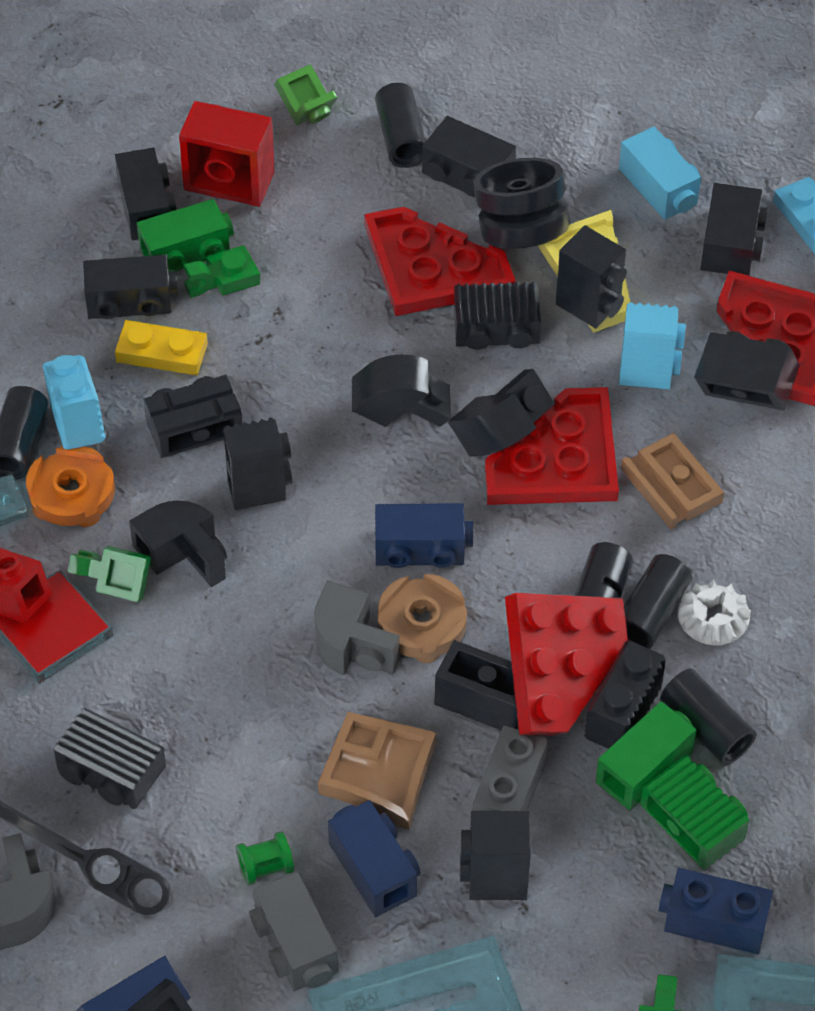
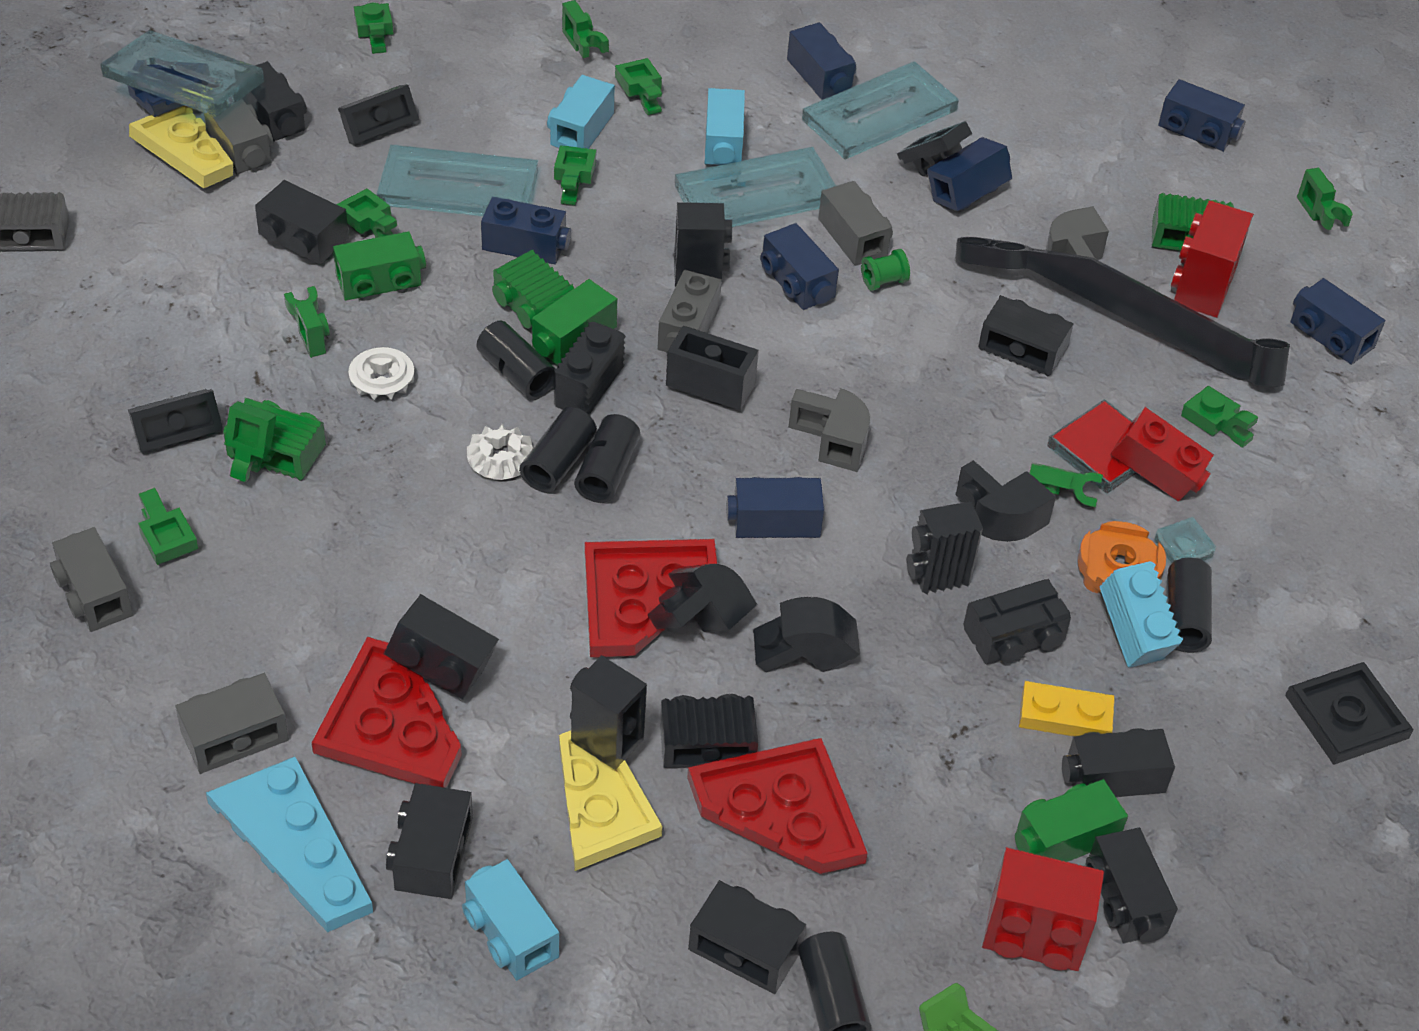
camera: 175 degrees right, 5 degrees down
green plate [184,245,261,298] -> none
medium nougat plate [318,712,437,830] -> none
medium nougat plate [378,574,467,663] -> none
black wheel [473,157,570,249] -> none
red plate [505,593,628,736] -> none
medium azure brick [619,302,686,389] -> none
medium nougat plate [621,433,724,530] -> none

